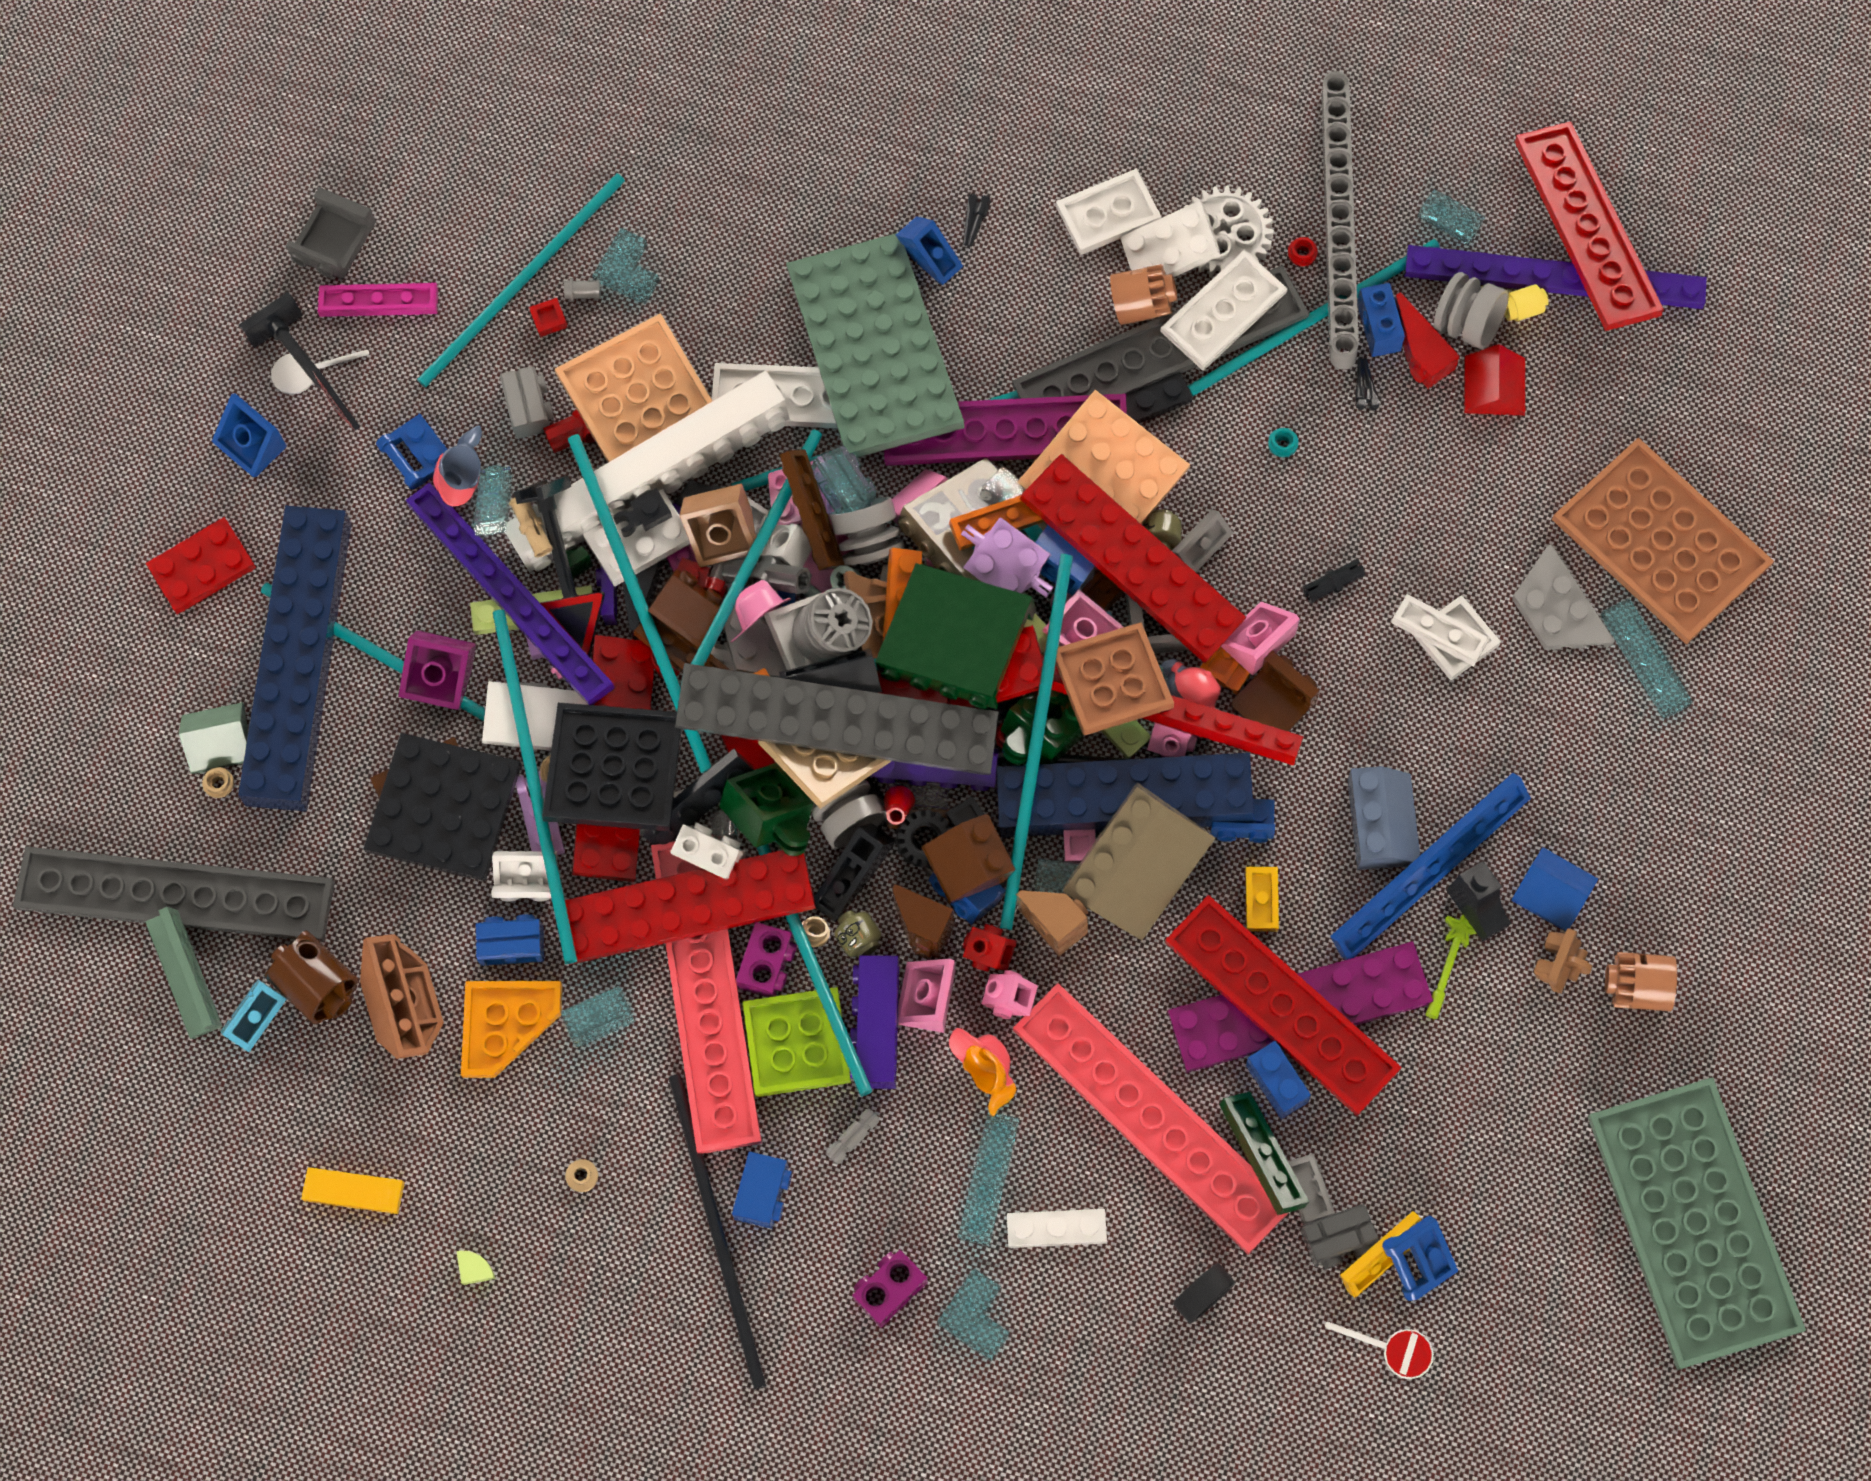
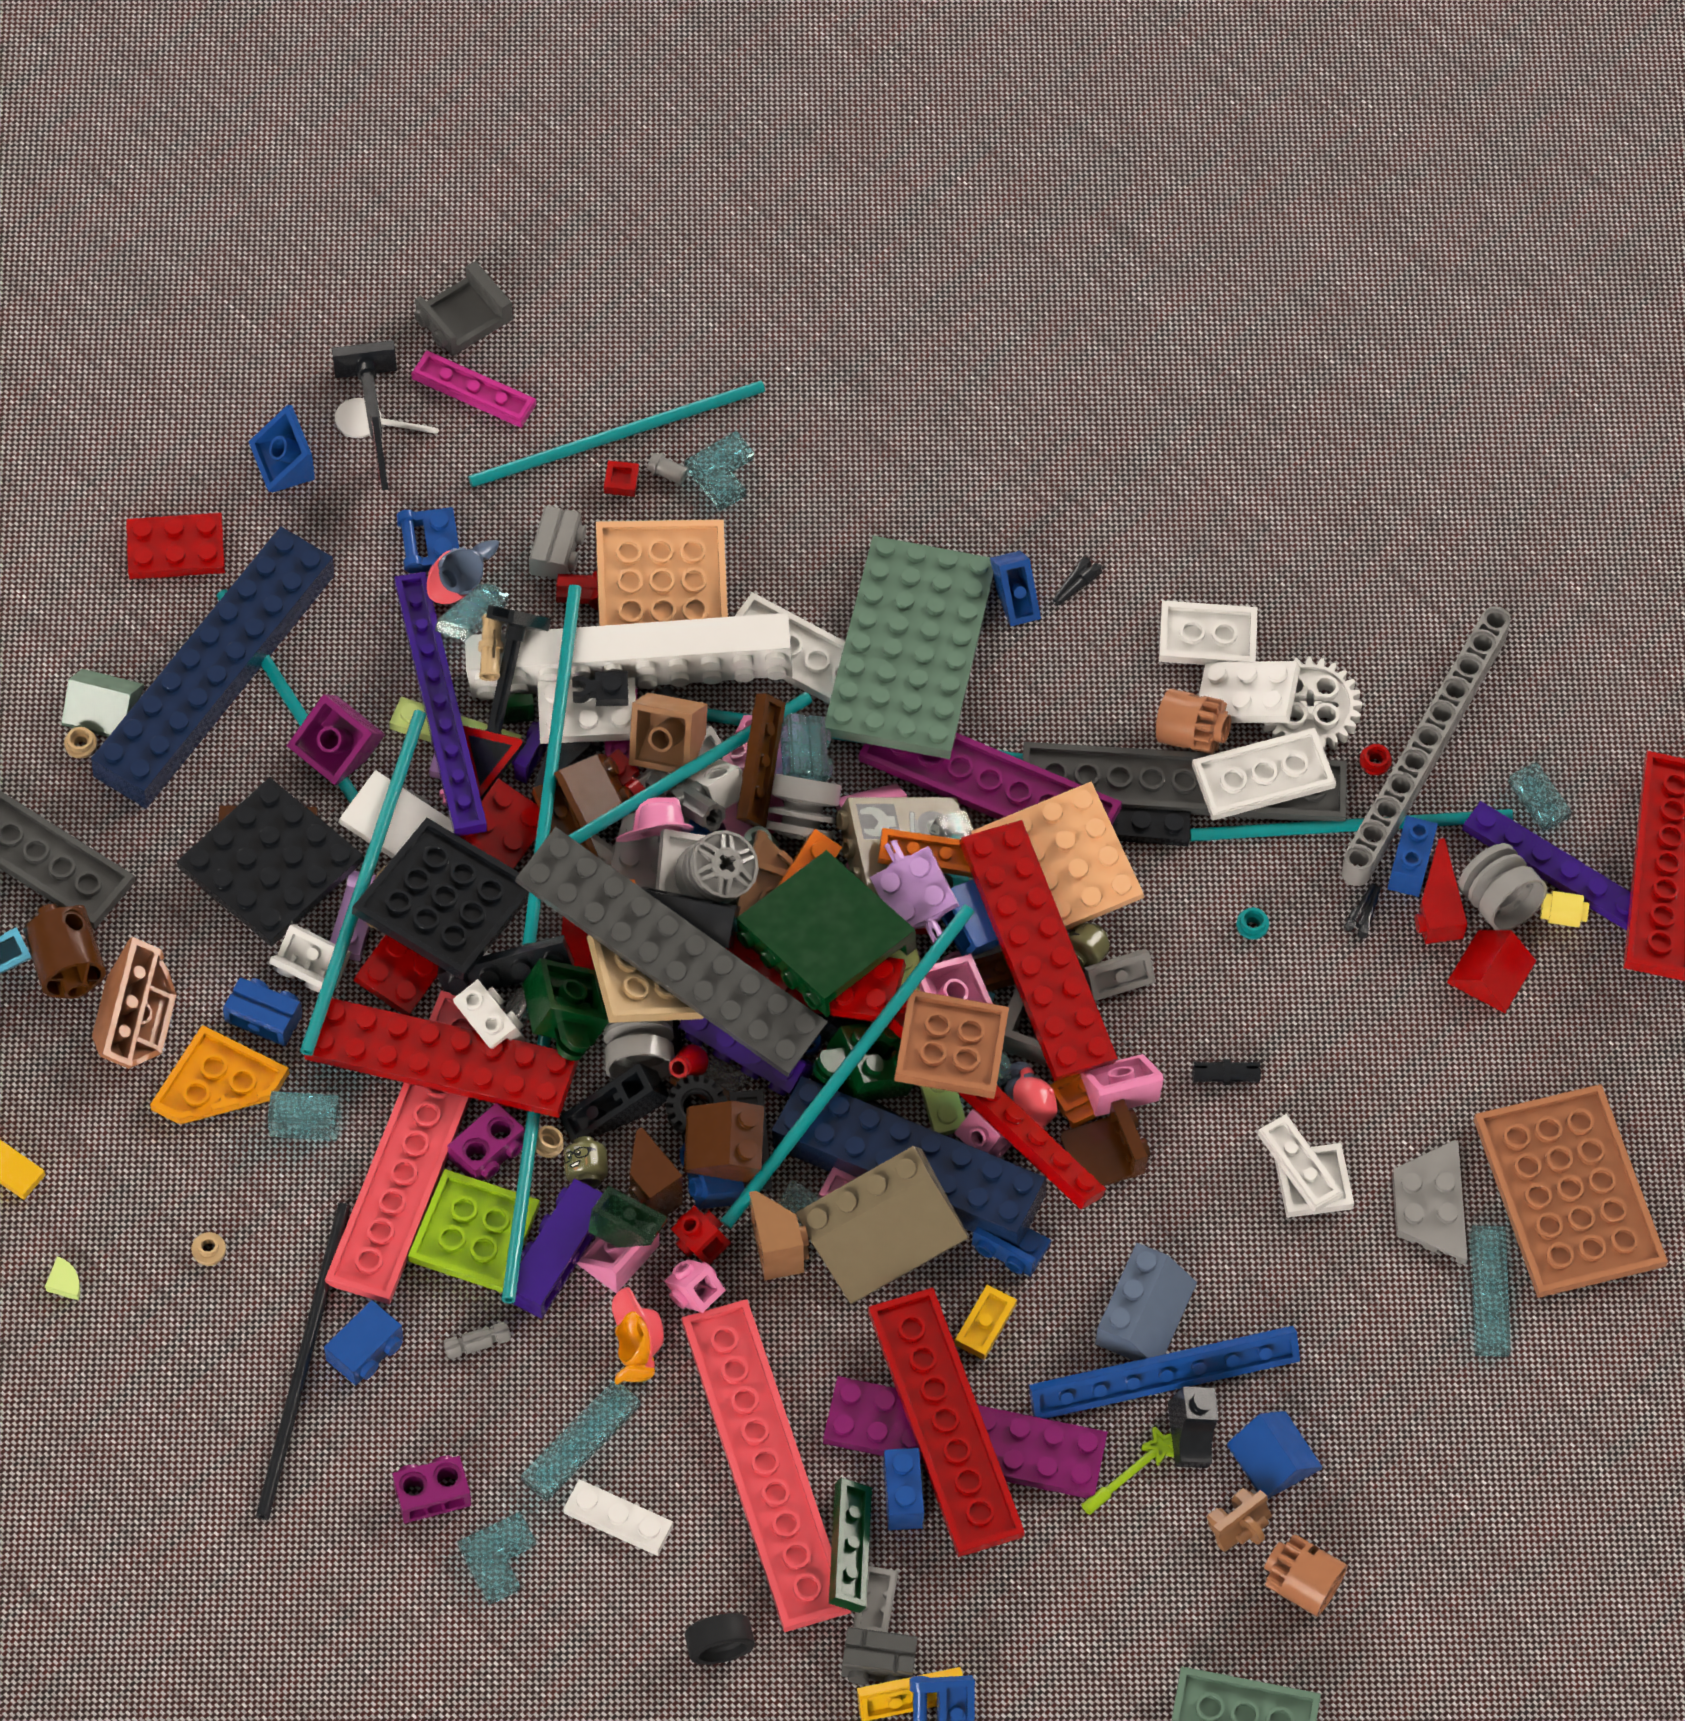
camera: 20 degrees right, 10 degrees down
none -> clear green slope [588,1186,668,1248]

